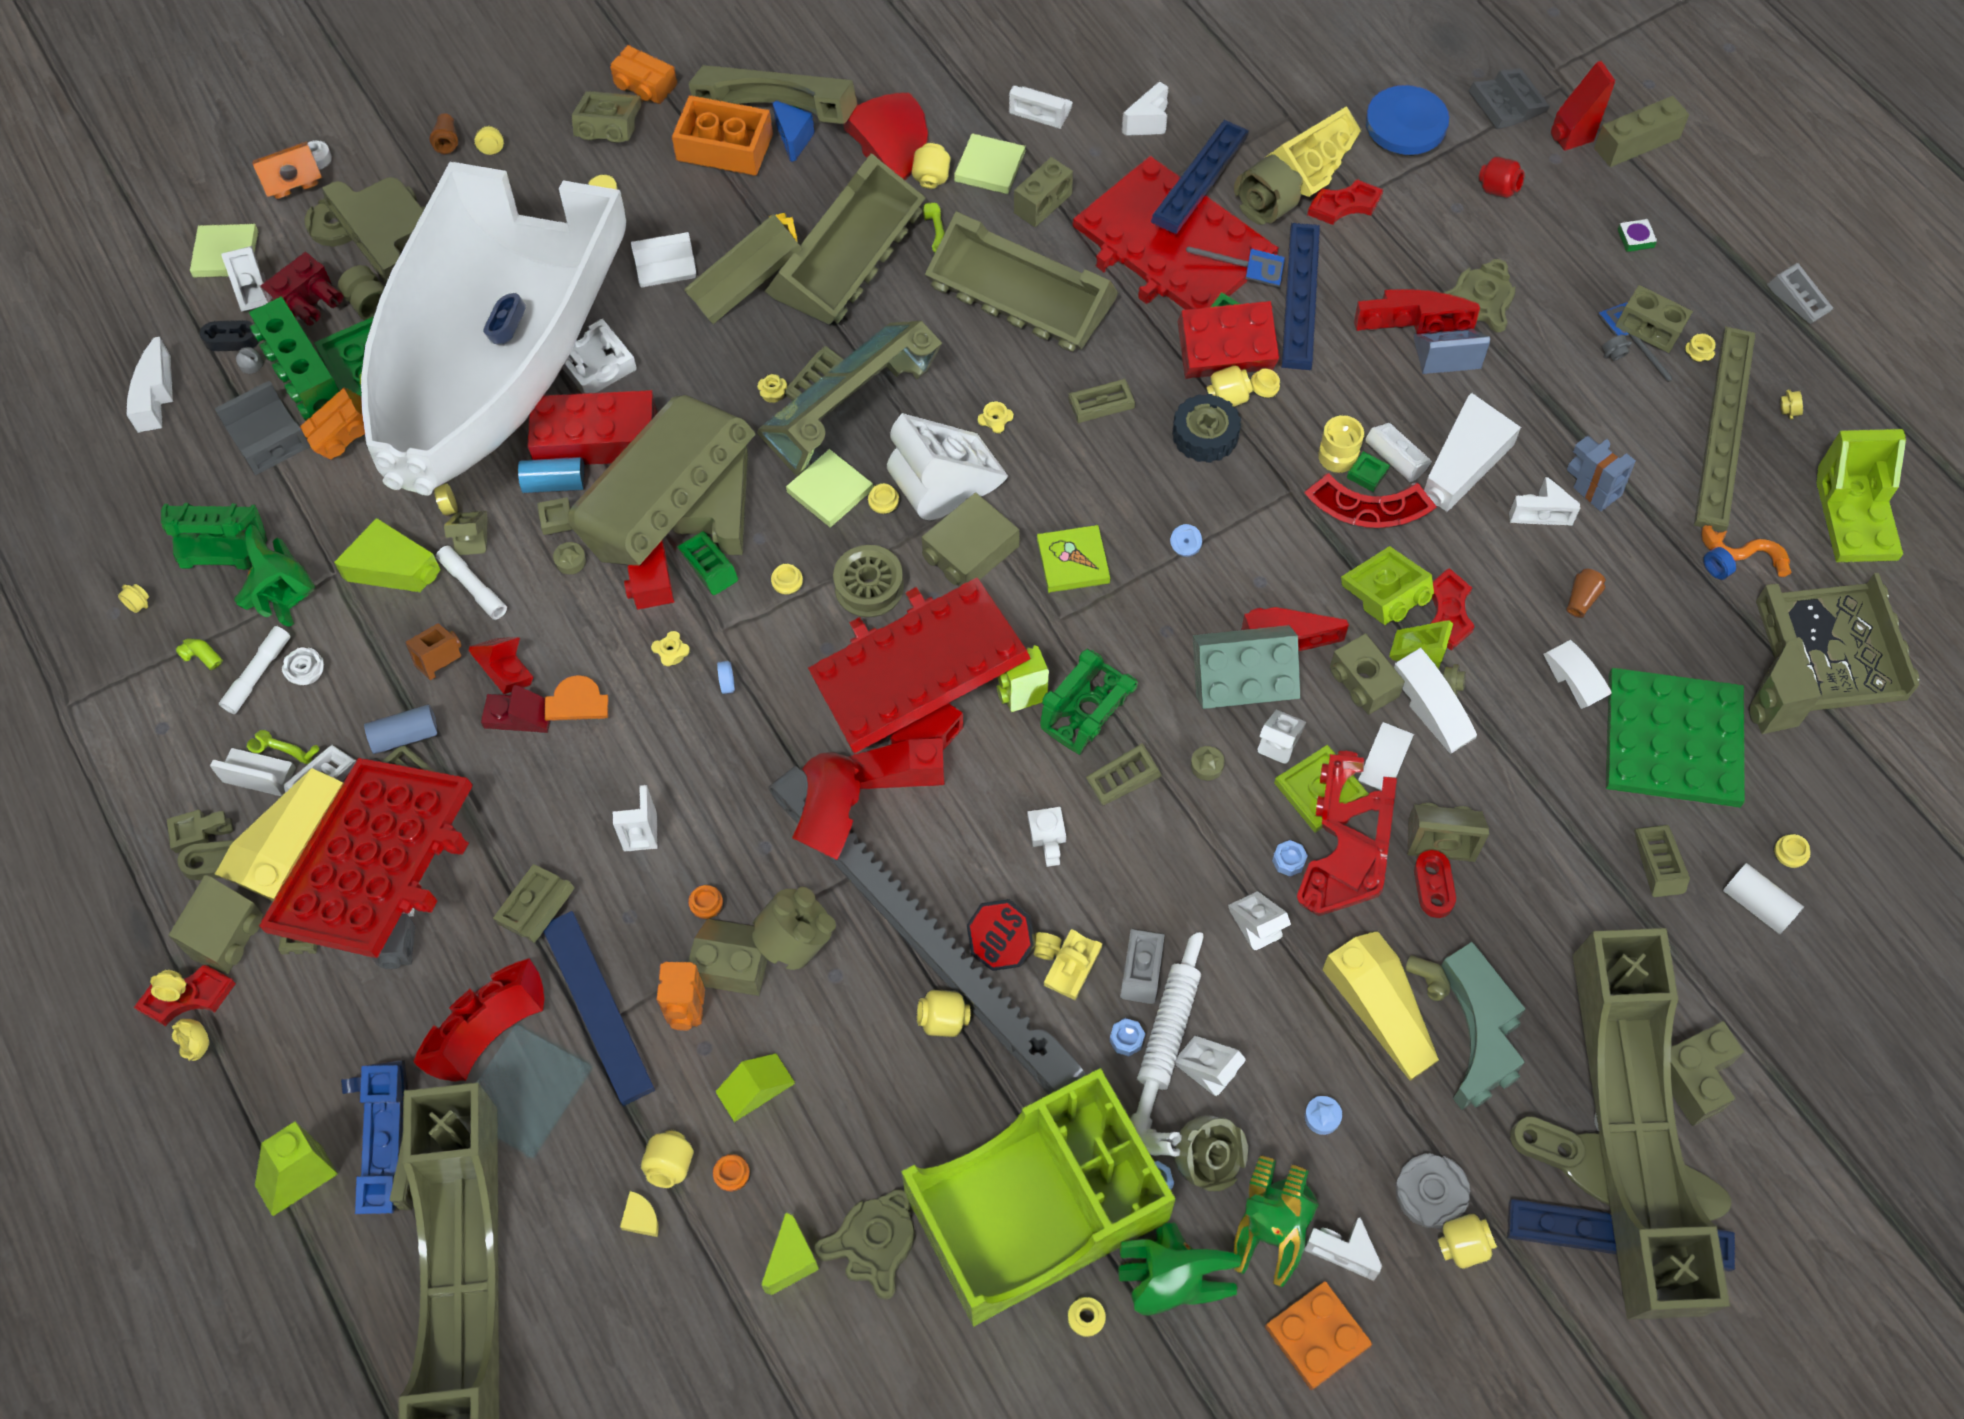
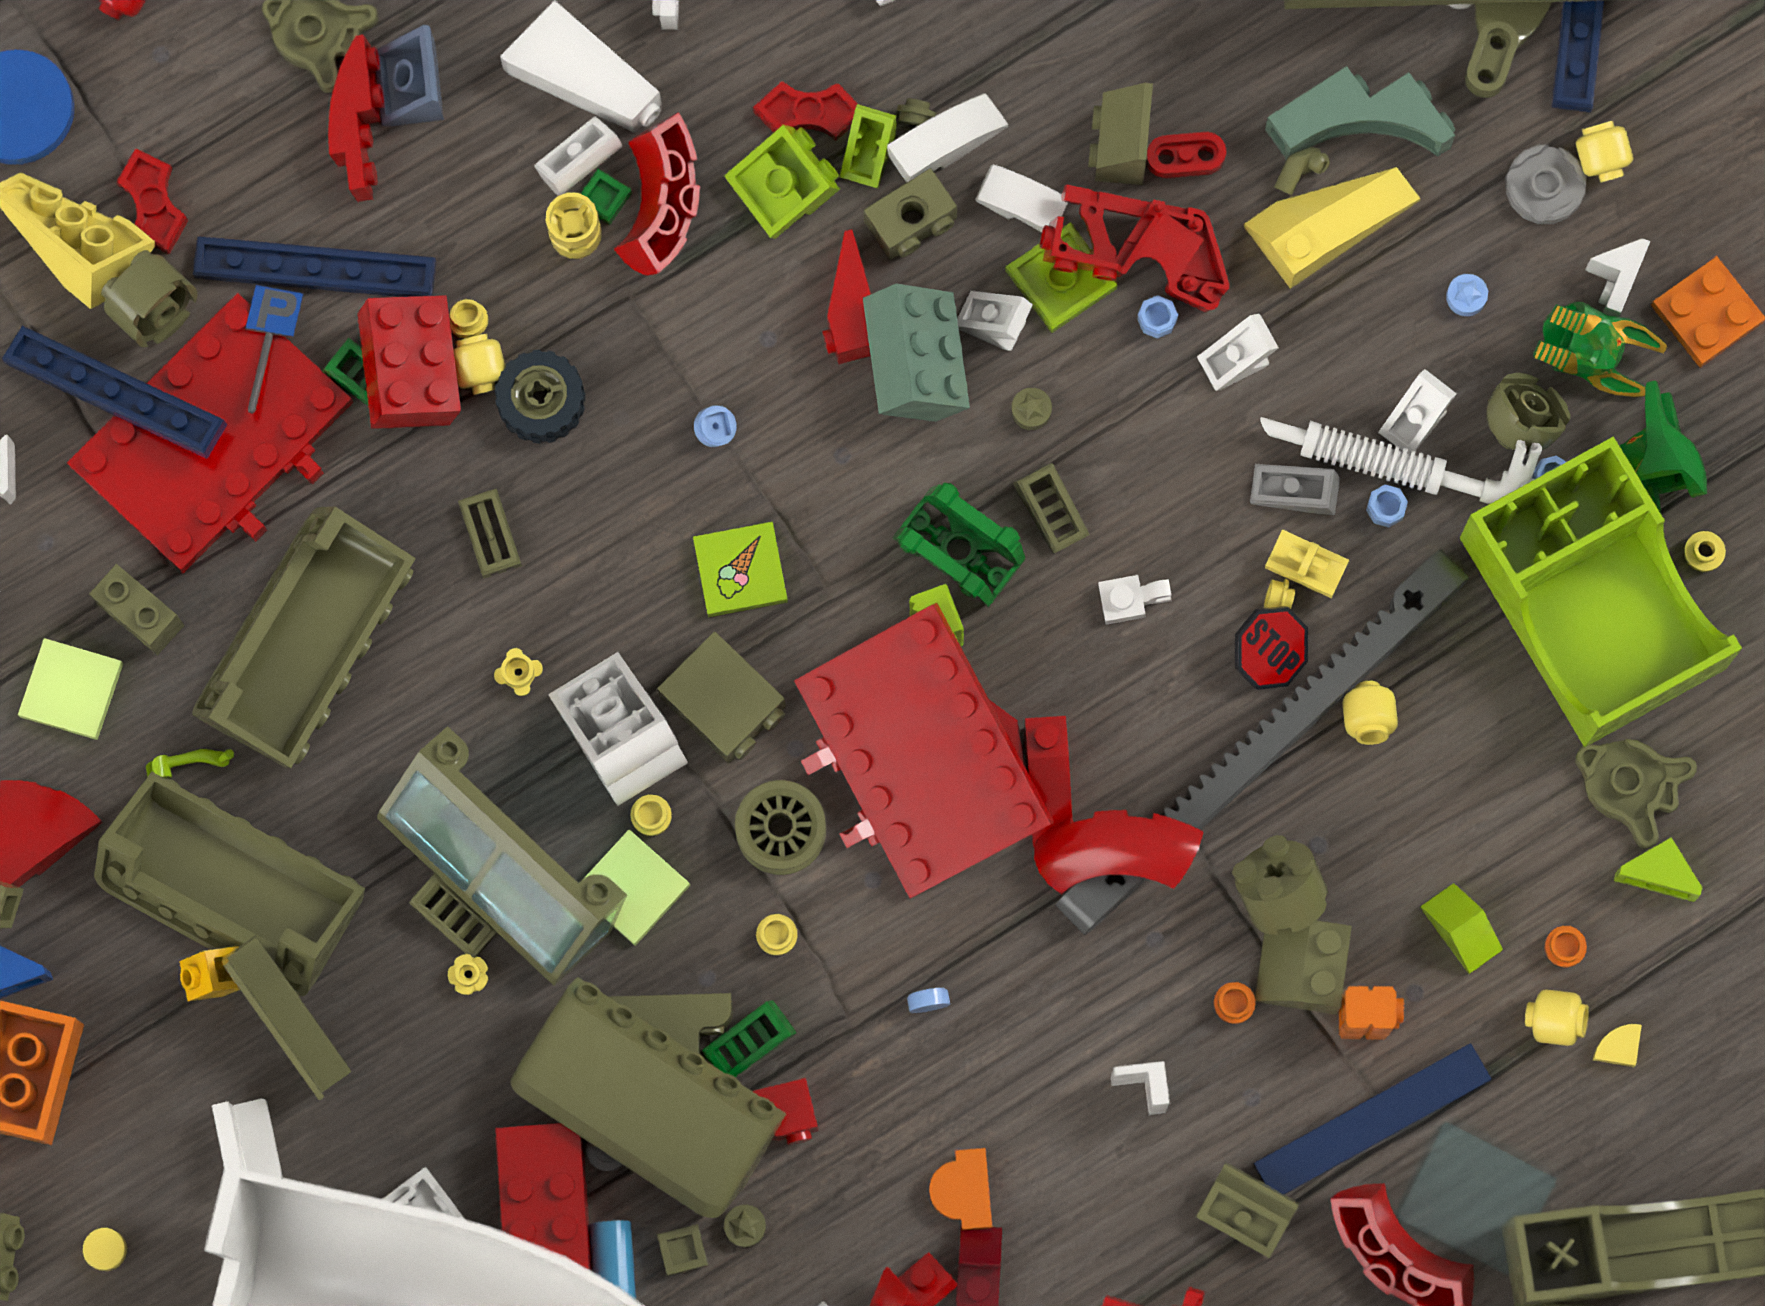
camera: 90 degrees left, 15 degrees up
light yellow plate [651,631,690,666] -> none
light yellow head [912,143,950,189] -> none

